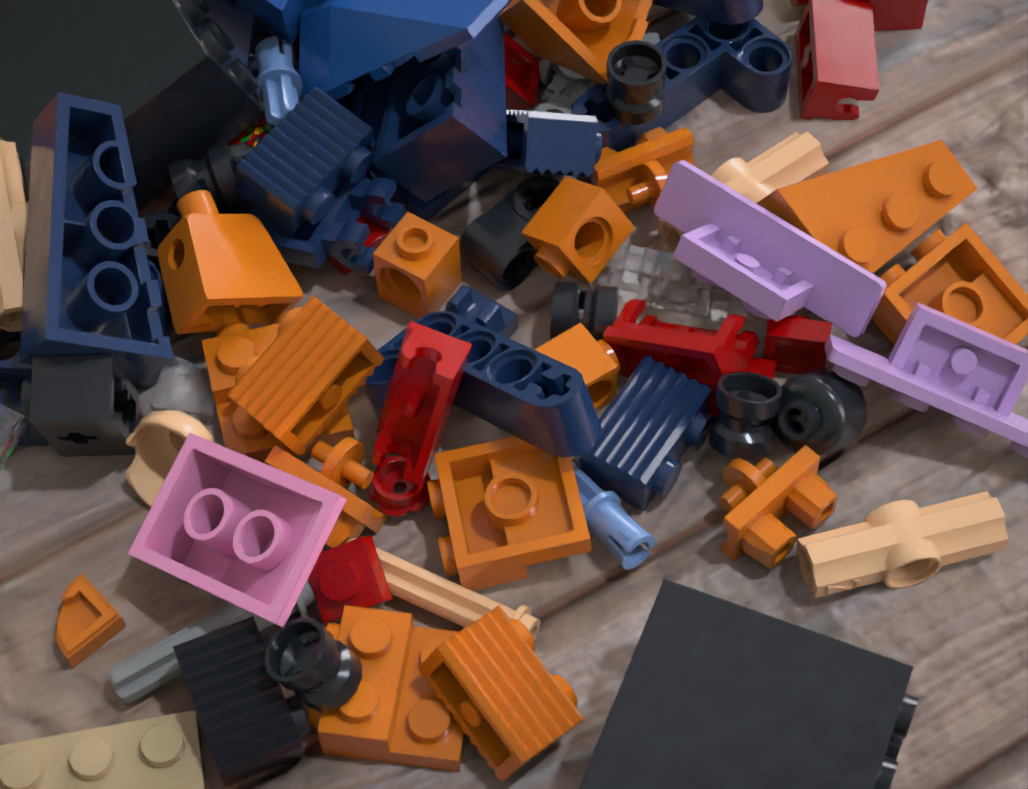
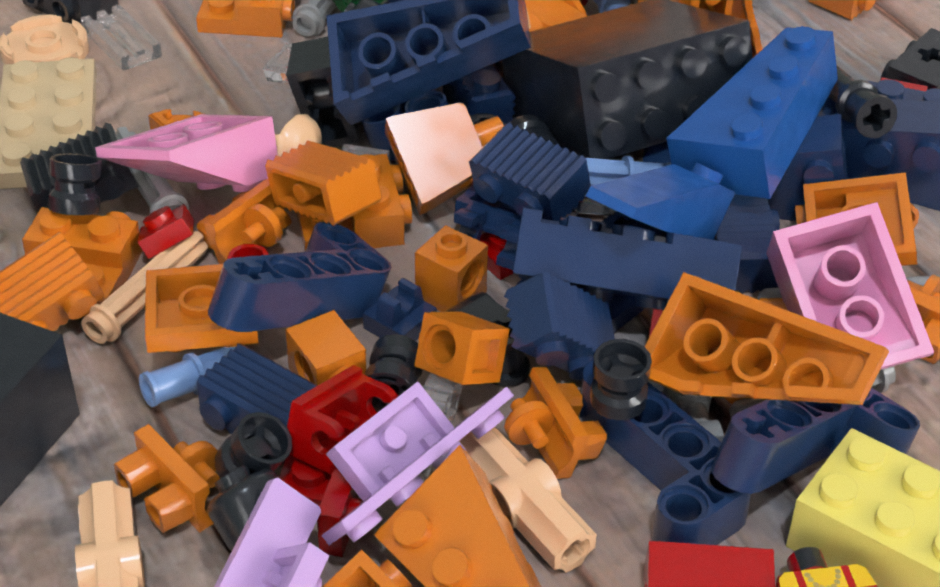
camera: 90 degrees right, 15 degrees down
red hinge [371,321,472,486] -> none

